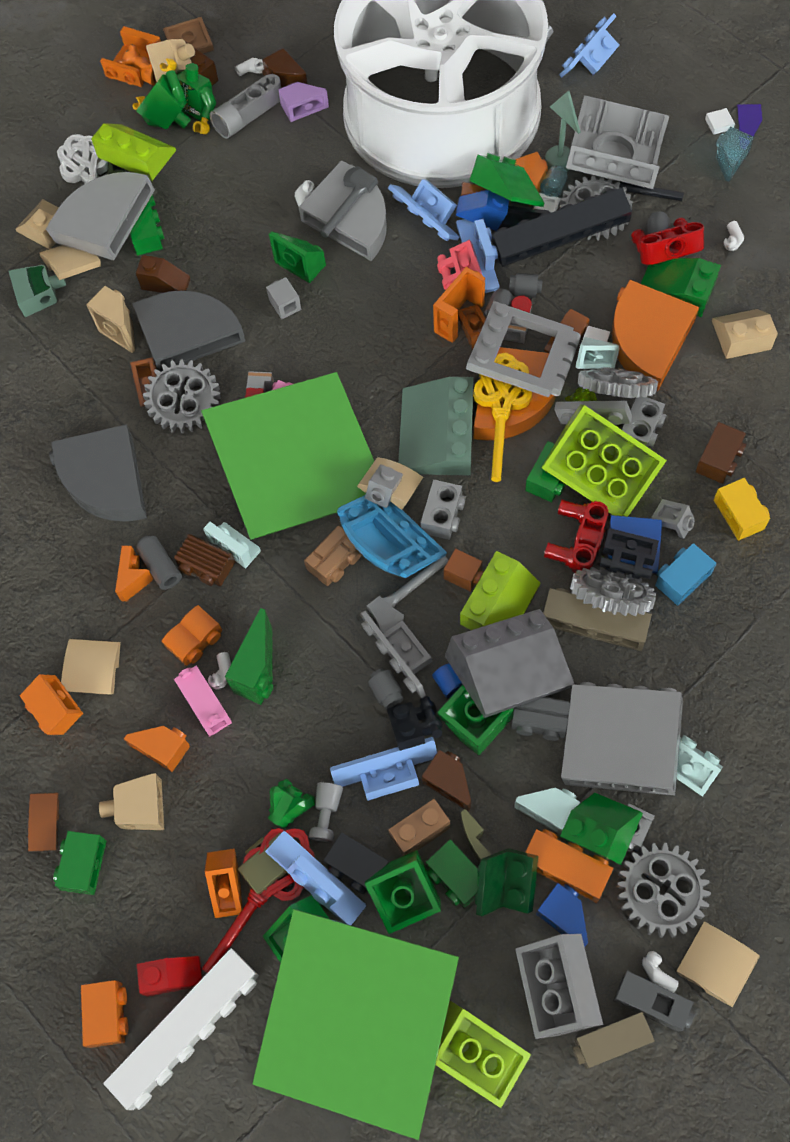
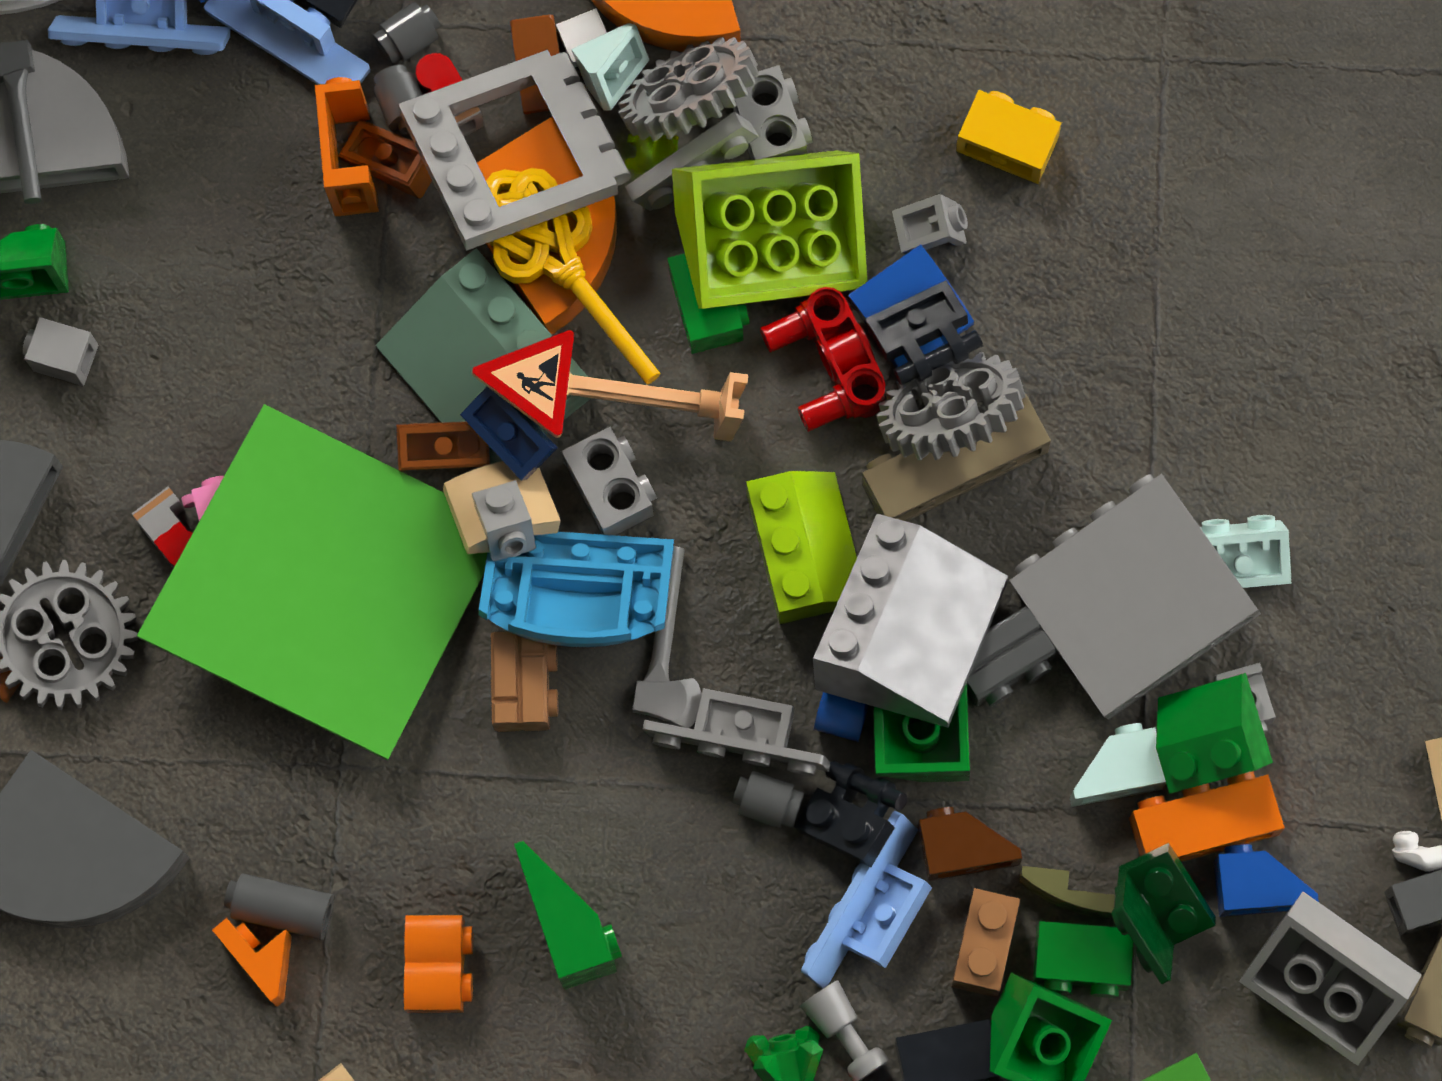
camera: 45 degrees left, 10 degrees up
reddish brown brick [174,534,235,587] -> none
bright pink brick [174,665,232,737] -> none
light aqua bracket [203,522,261,568] -> none
white arm [208,652,231,689] -> none
coral plate [437,240,483,290] -> none
dark orange brick [444,548,484,592] -> none
light grey gear [616,843,711,938] -> none
dark azure brick [655,543,717,606] -> none
reddish brown brick [695,422,747,484] -> none
none -> dark orange slope [396,421,490,471]
none -> dark blue plate [460,387,558,481]
none -> light nougat piece [472,330,748,442]

